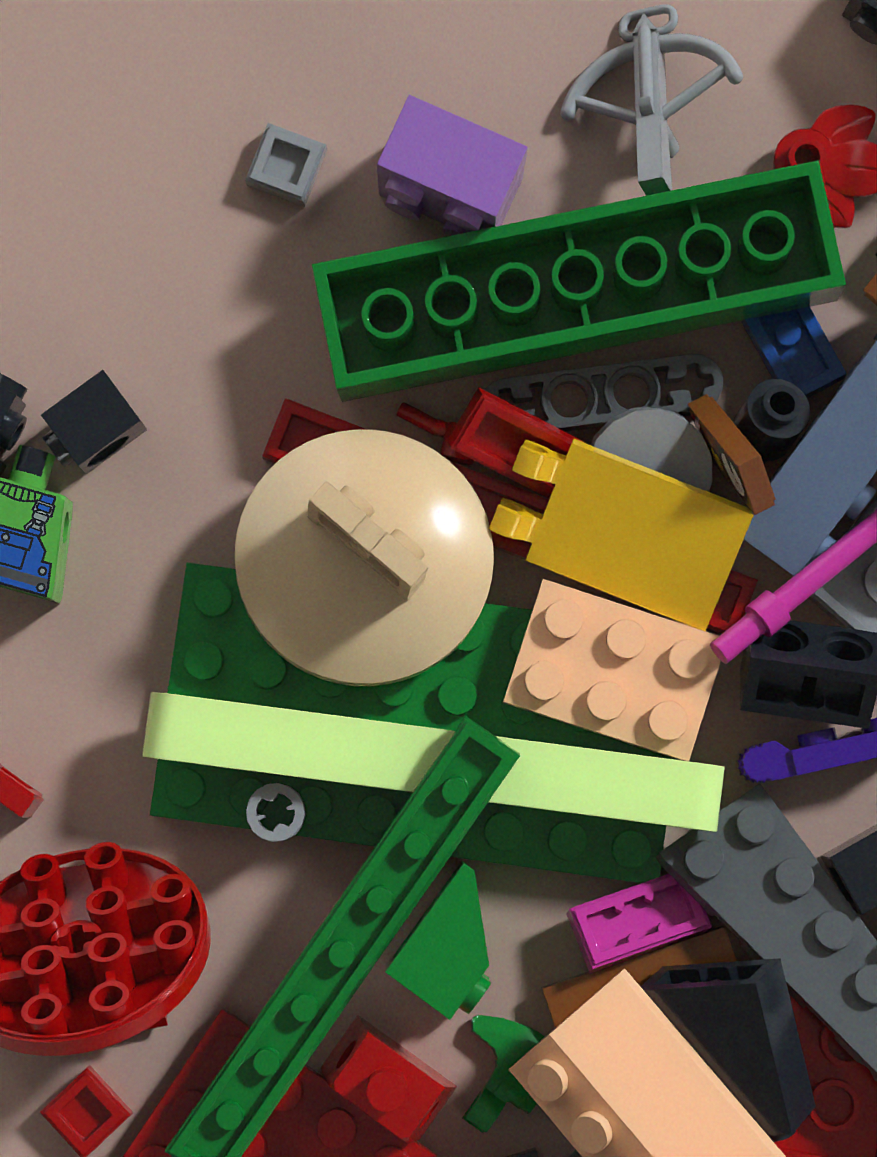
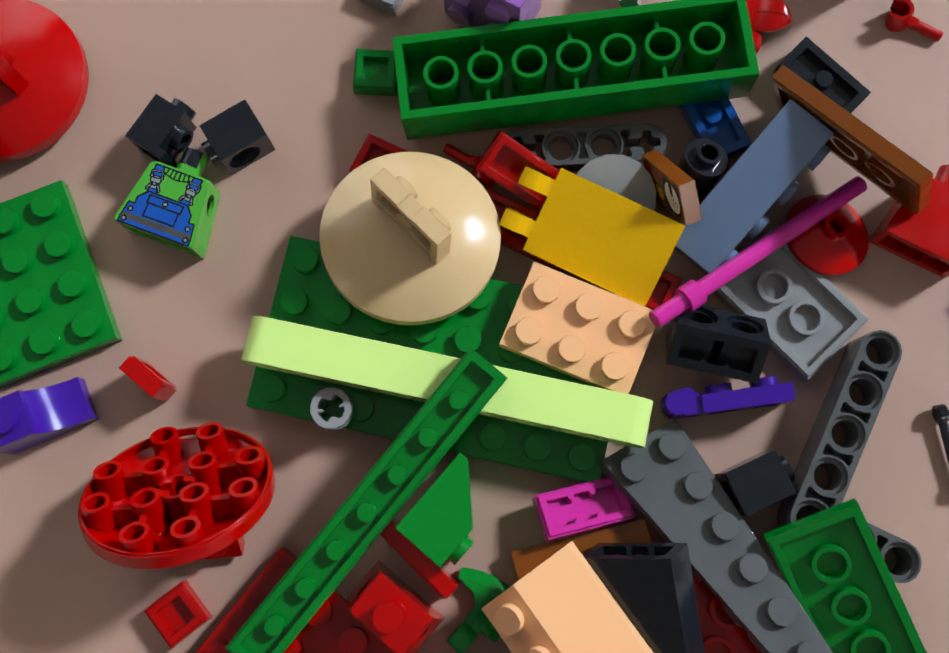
camera: 10 degrees right, 5 degrees down
none -> green tile [353,49,397,96]
none -> red tile [380,518,459,599]

